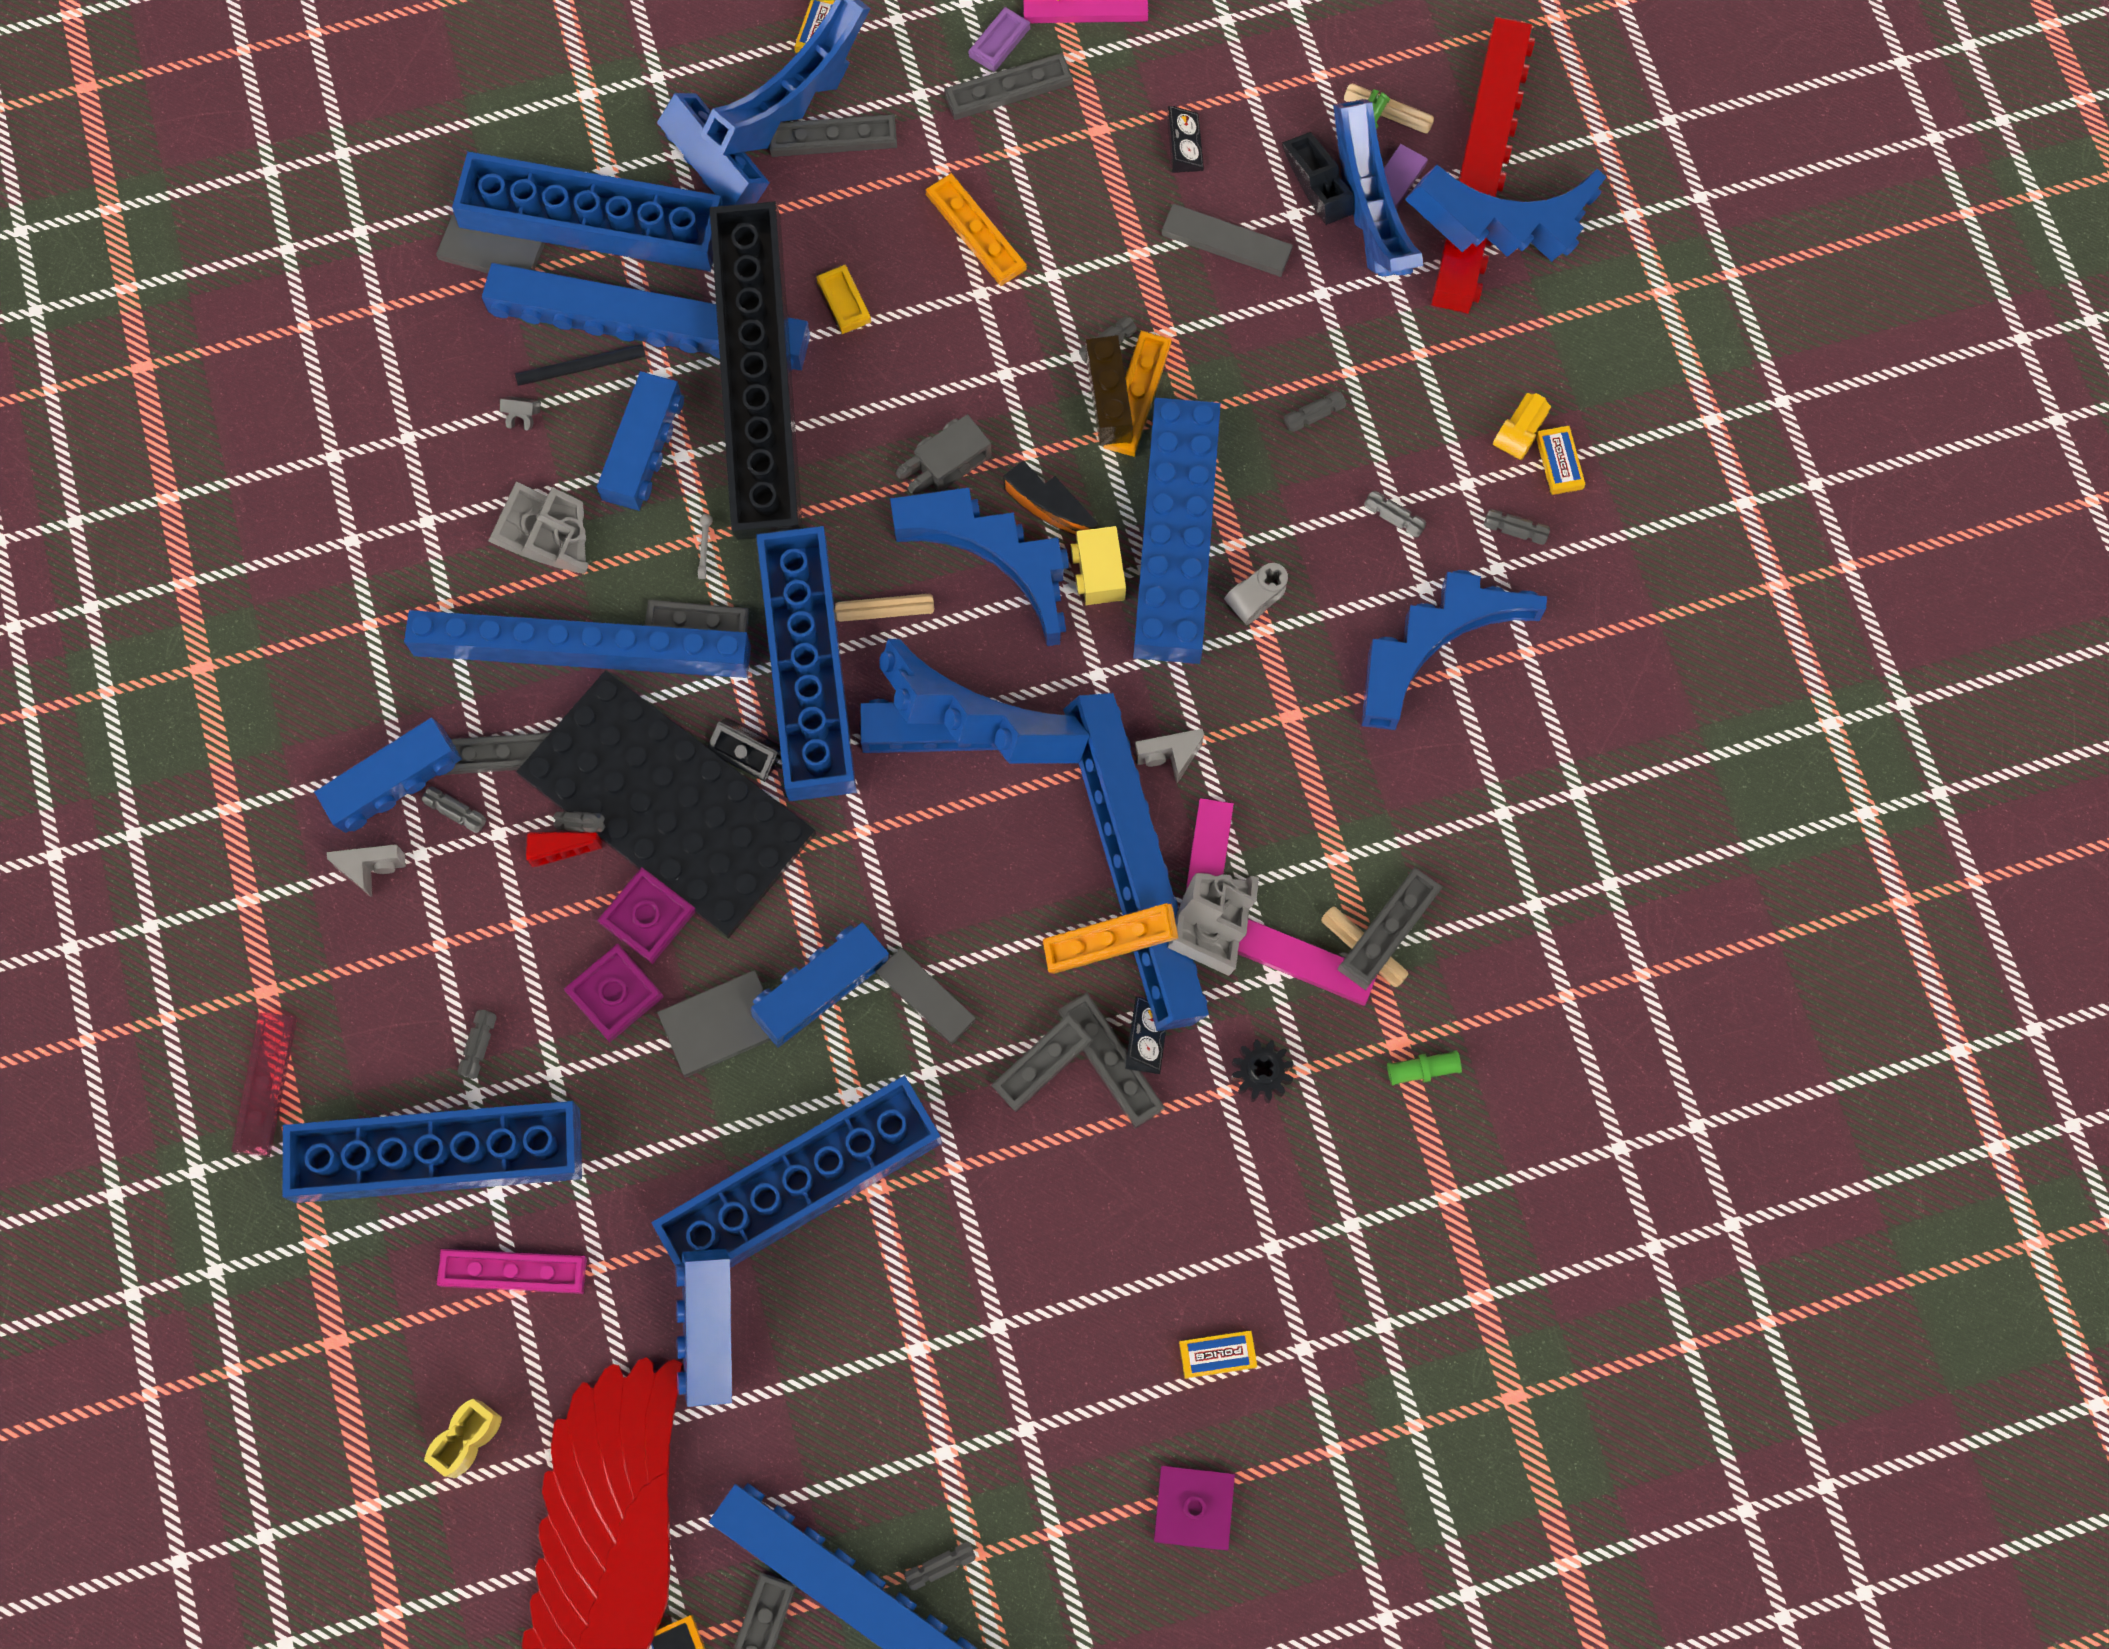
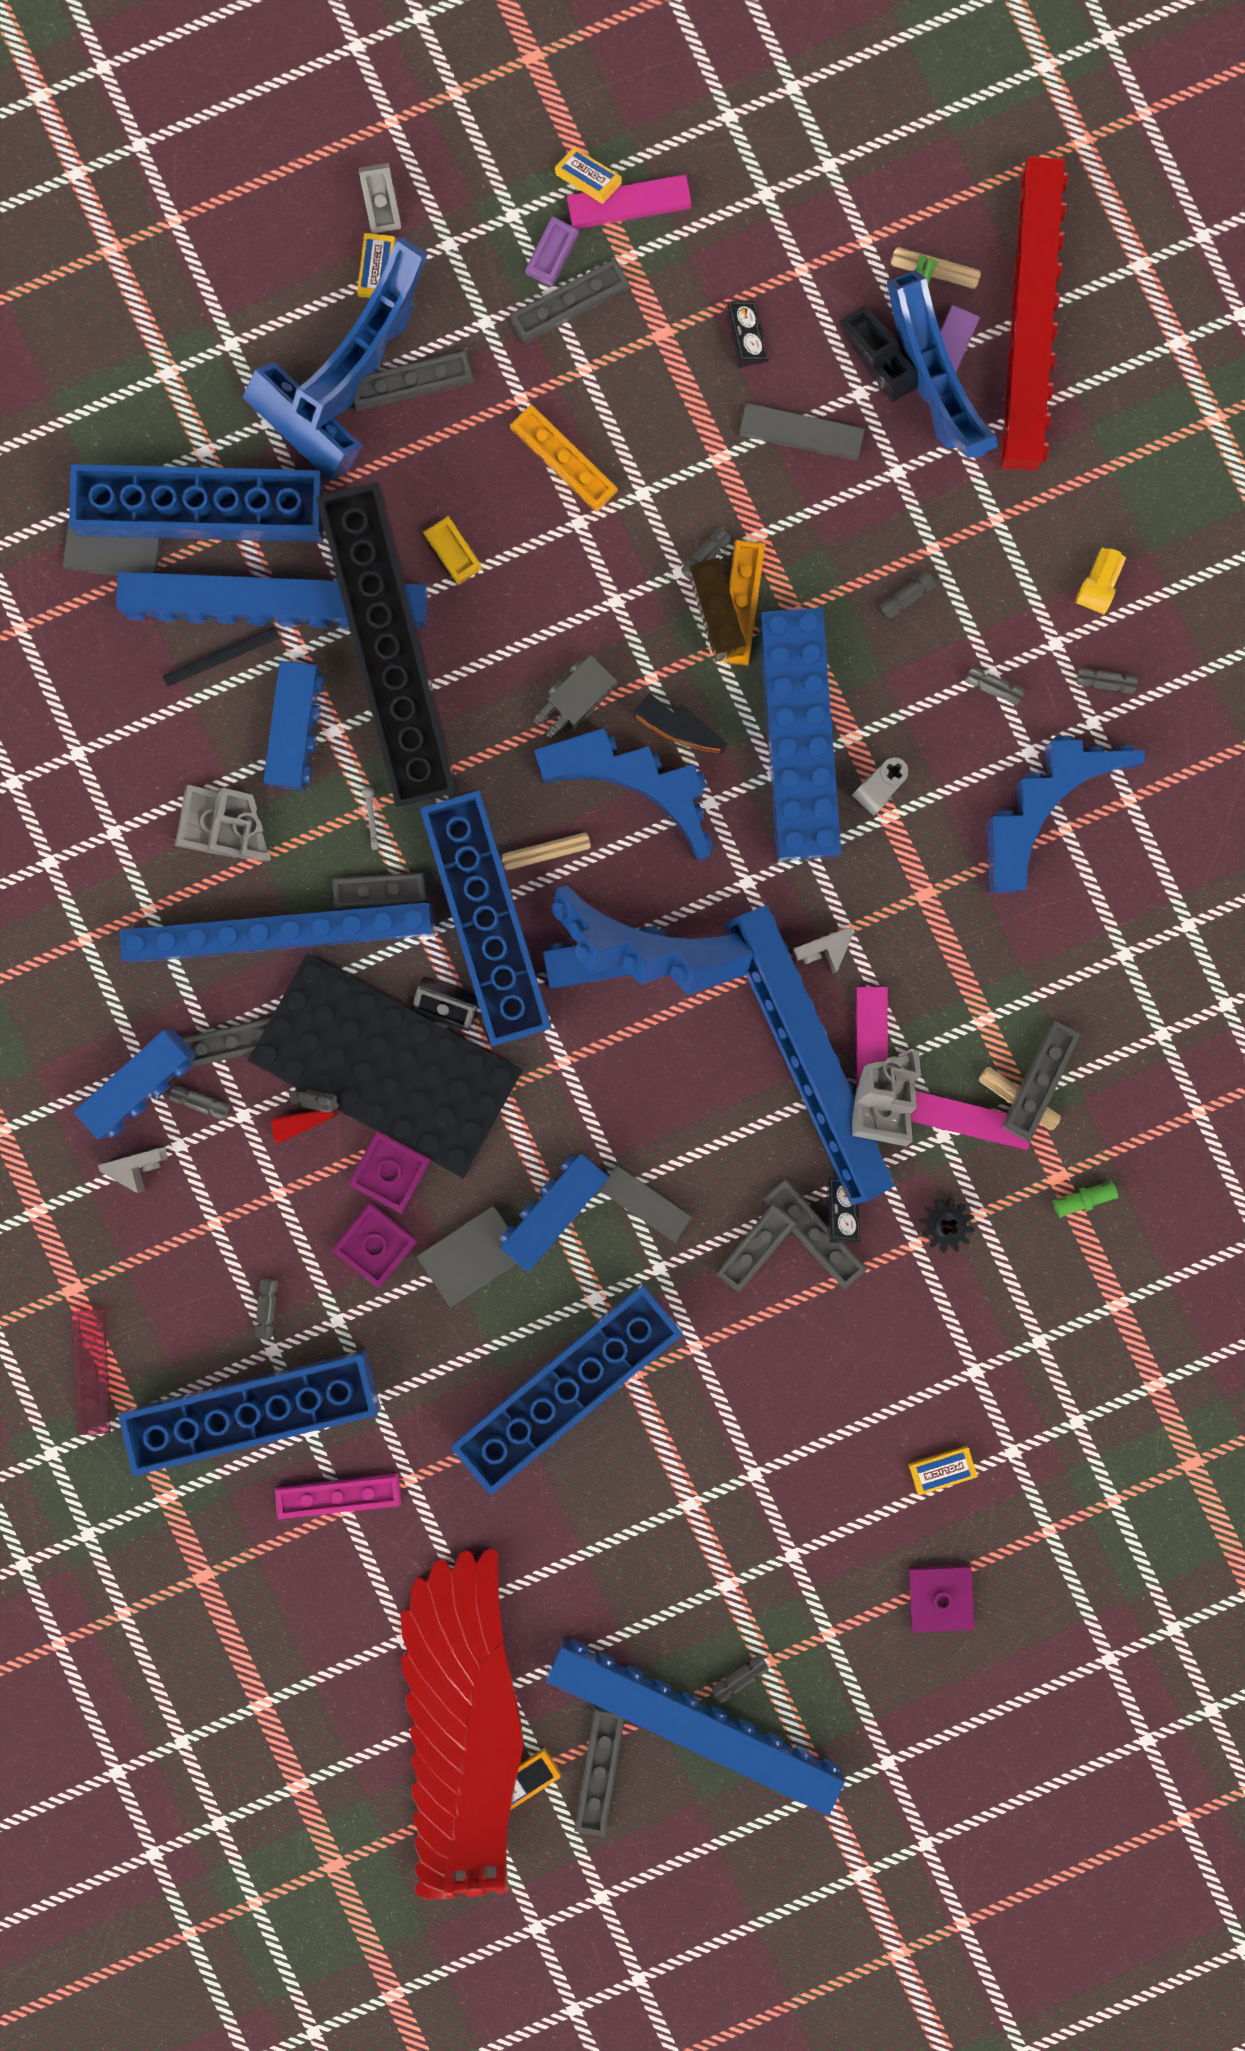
camera: 10 degrees left, 15 degrees up
light yellow brick [424,1399,502,1478] -> none
tile [499,396,541,430] -> none
brick [675,1249,732,1407] -> none
light orange tile [1043,903,1179,974] -> none
light yellow brick [1071,526,1126,605] -> none
blue arch [1405,165,1606,262] -> none
tile [1536,426,1586,495] -> none

